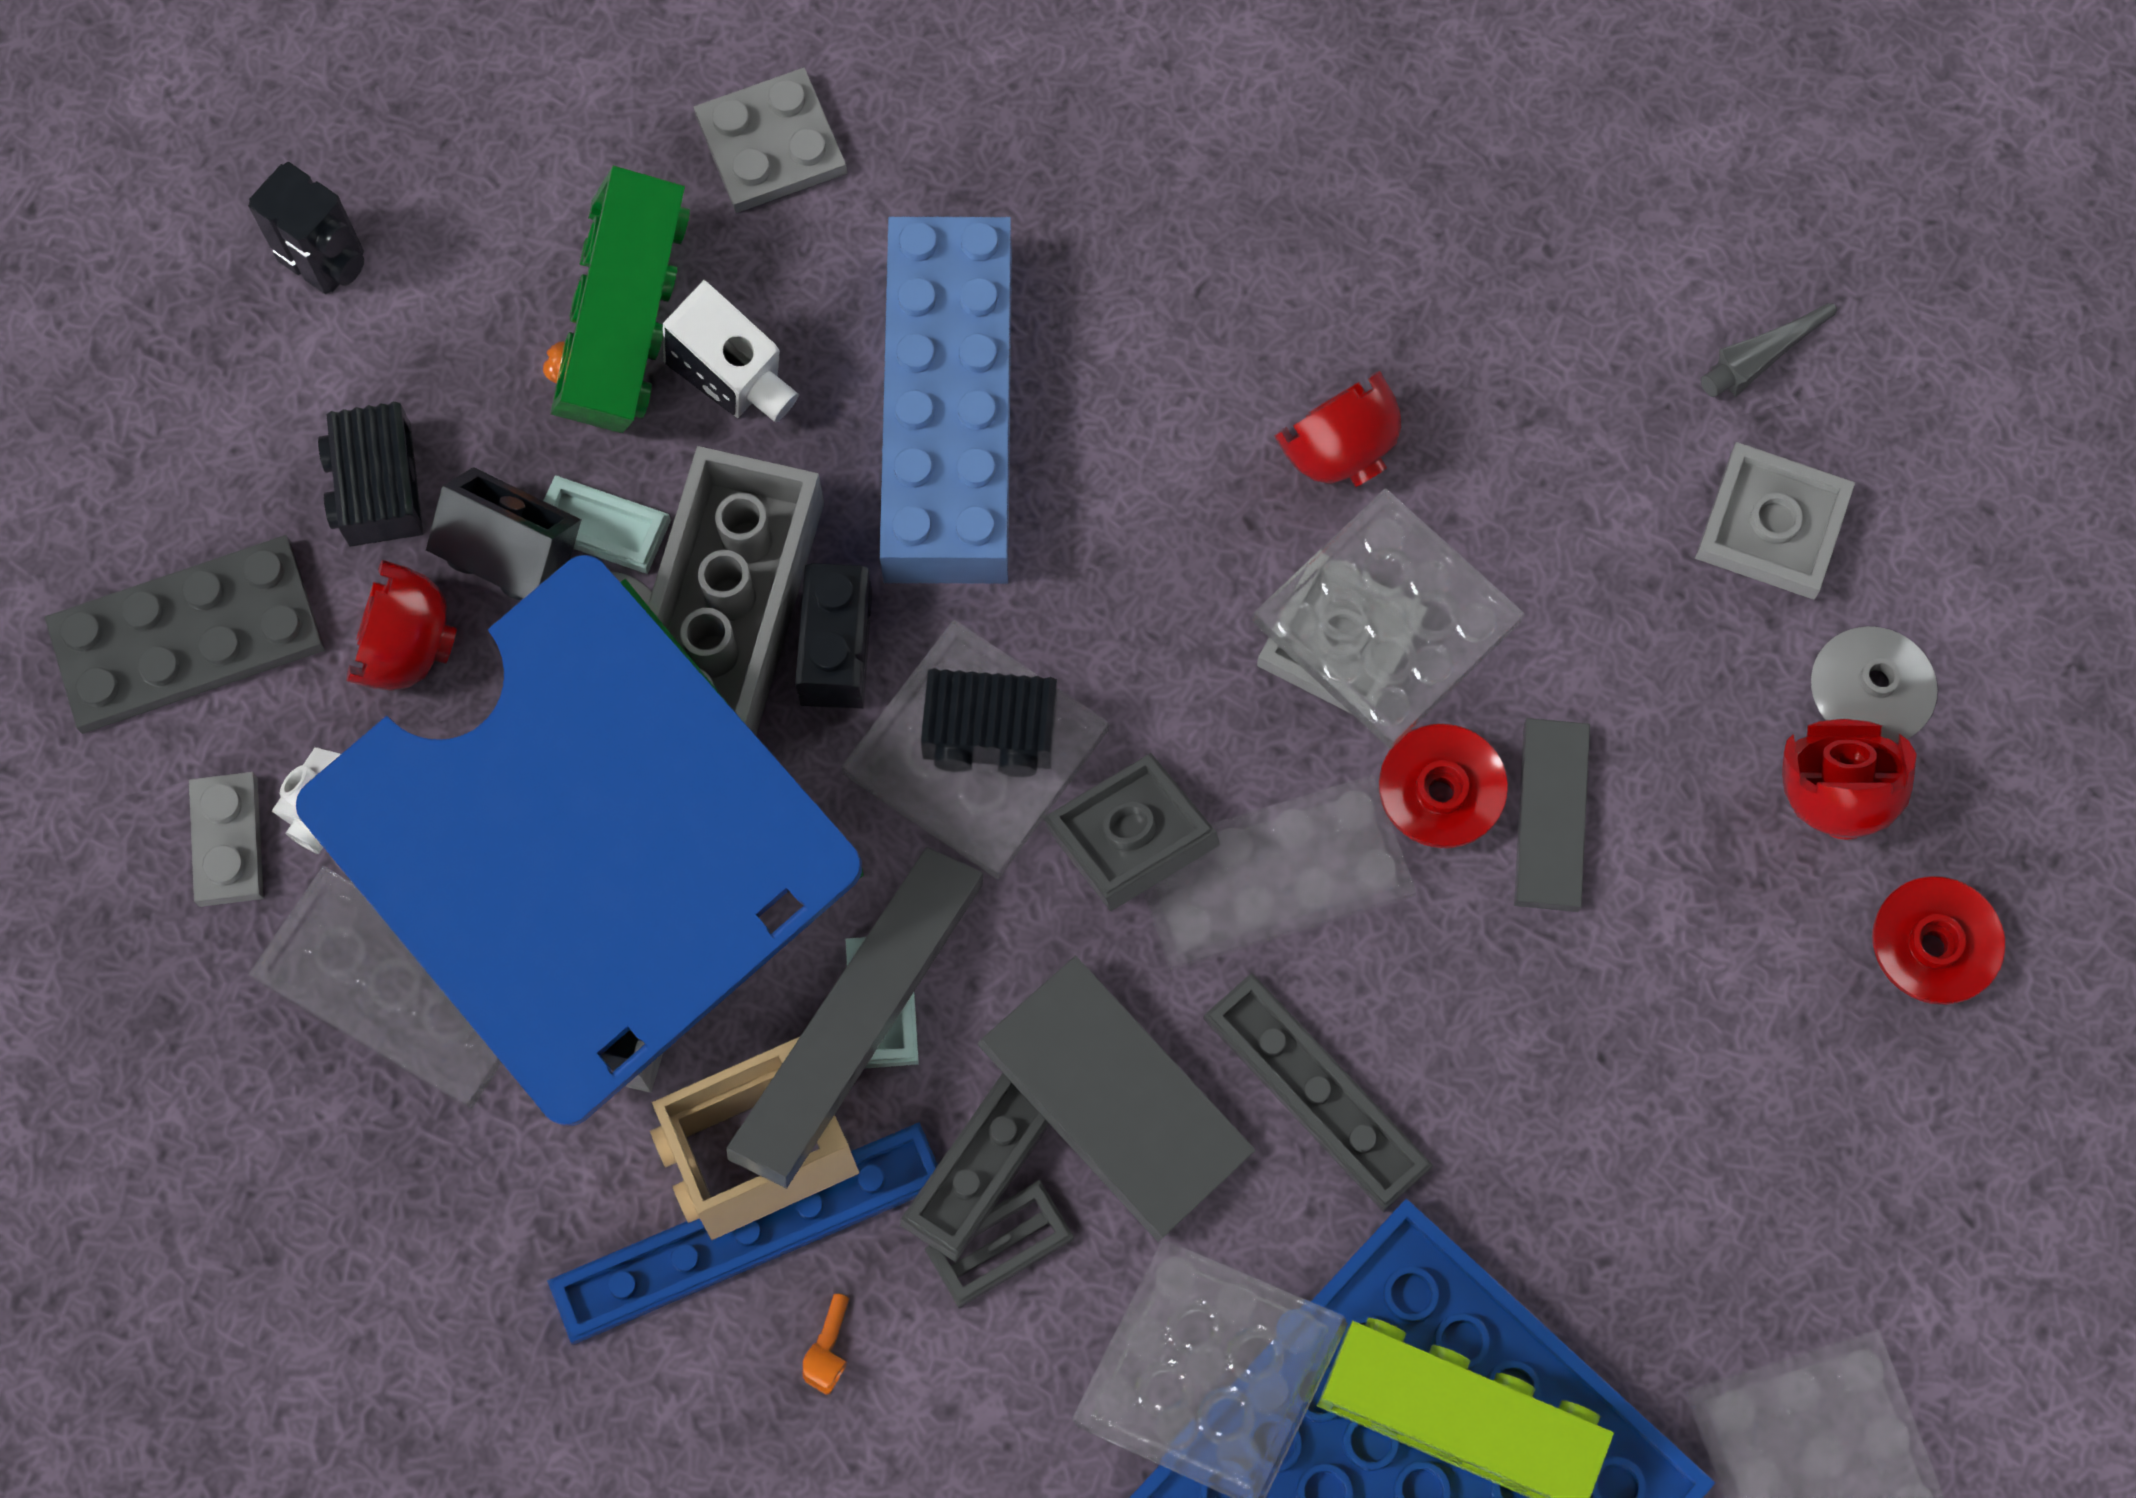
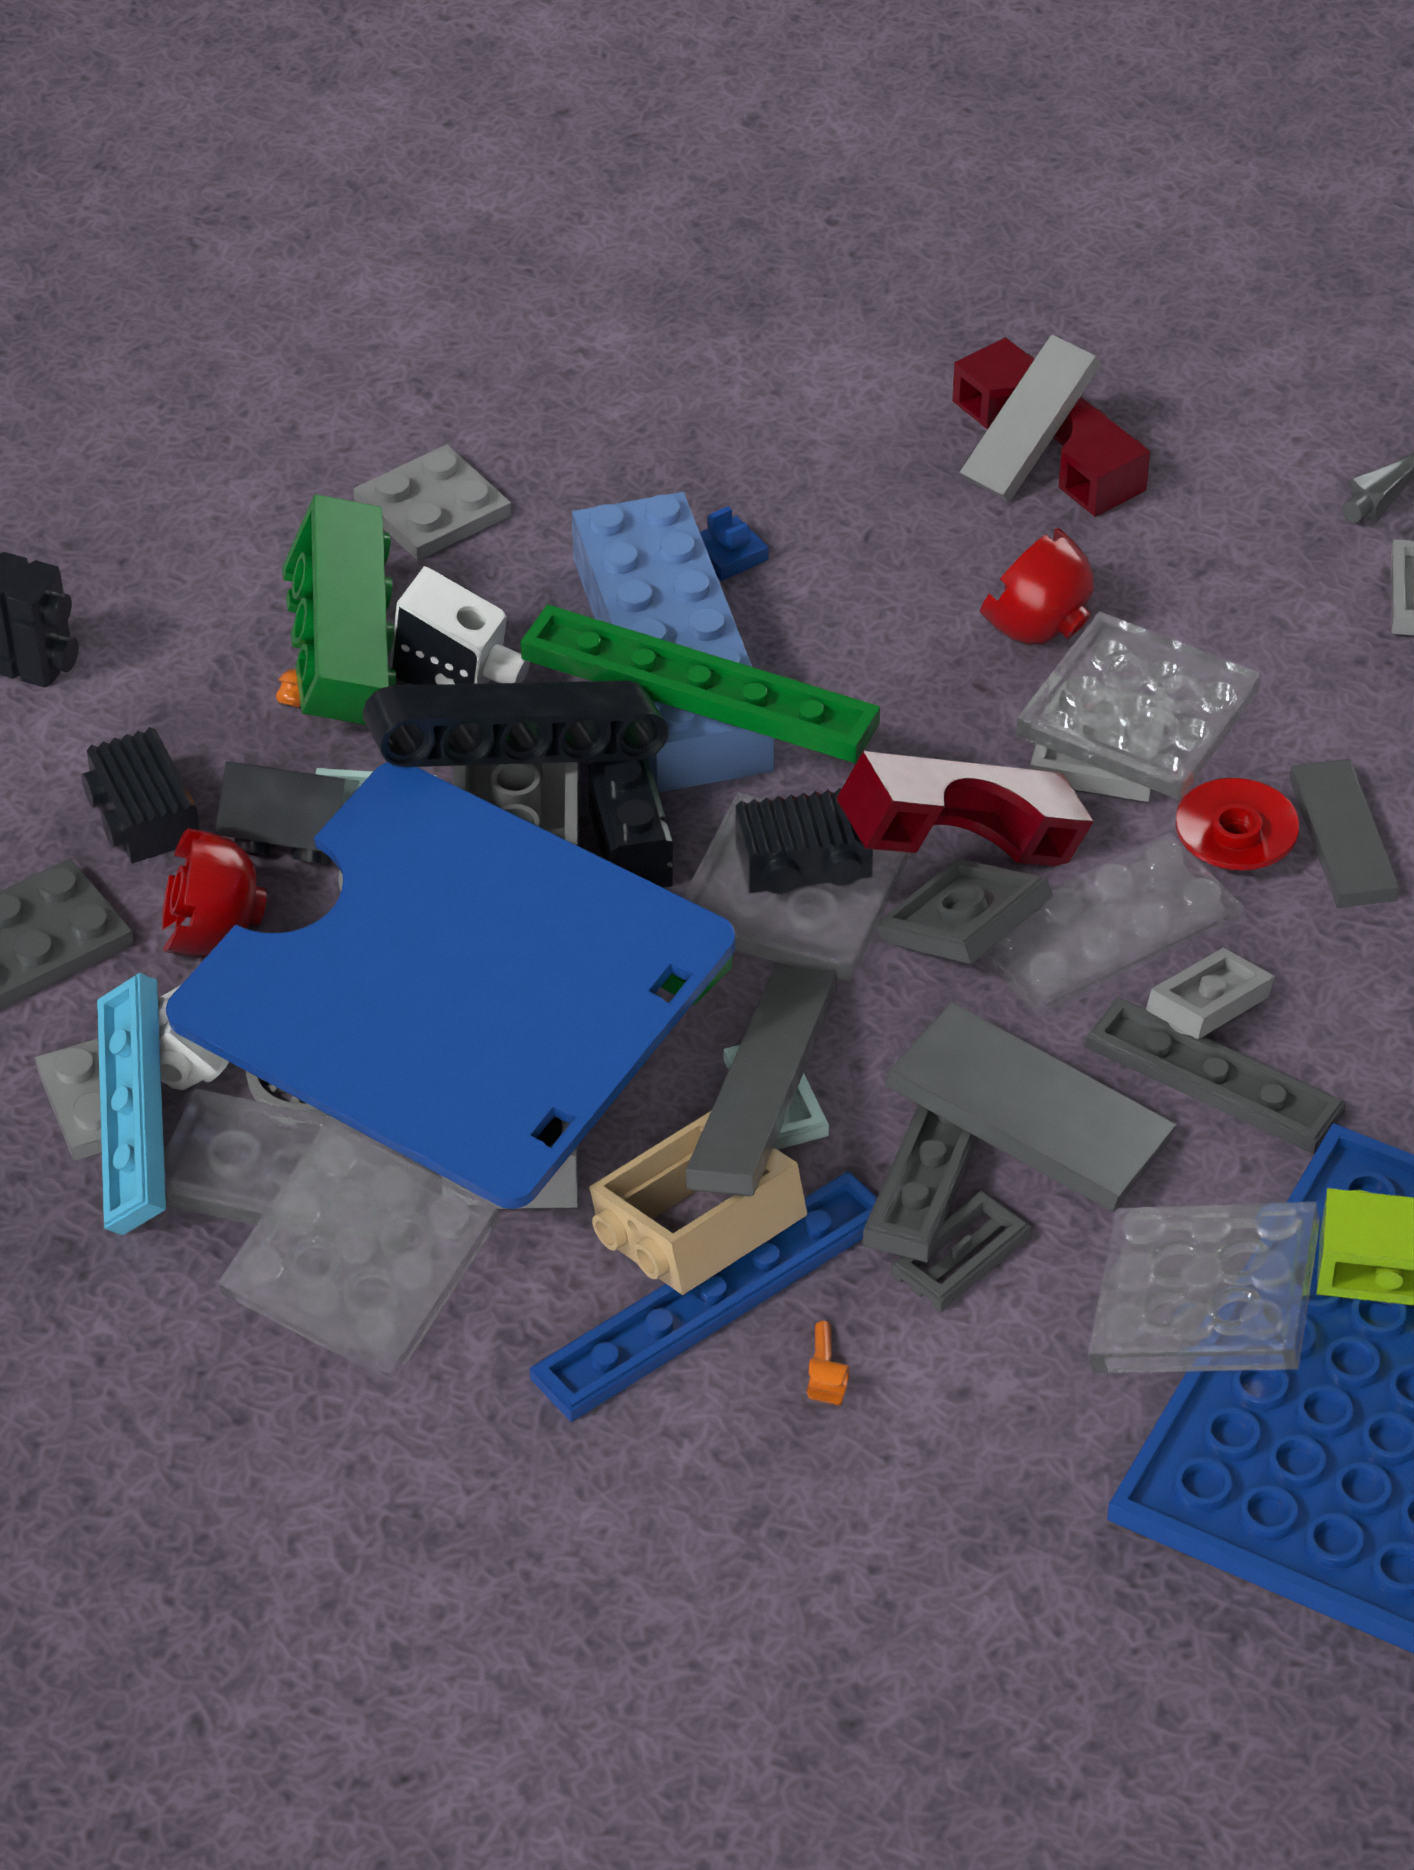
camera: 15 degrees left, 25 degrees down
none -> medium azure tile [97,973,166,1235]
none -> clear plate [218,1120,500,1382]
none -> black beam [363,681,668,767]
none -> green plate [520,604,880,764]
none -> blue tile [700,506,769,581]
none -> dark red arch [836,751,1094,867]
none -> dark red arch [952,337,1150,517]
none -> light grey tile [959,334,1102,502]
none -> light grey plate [1146,947,1275,1040]

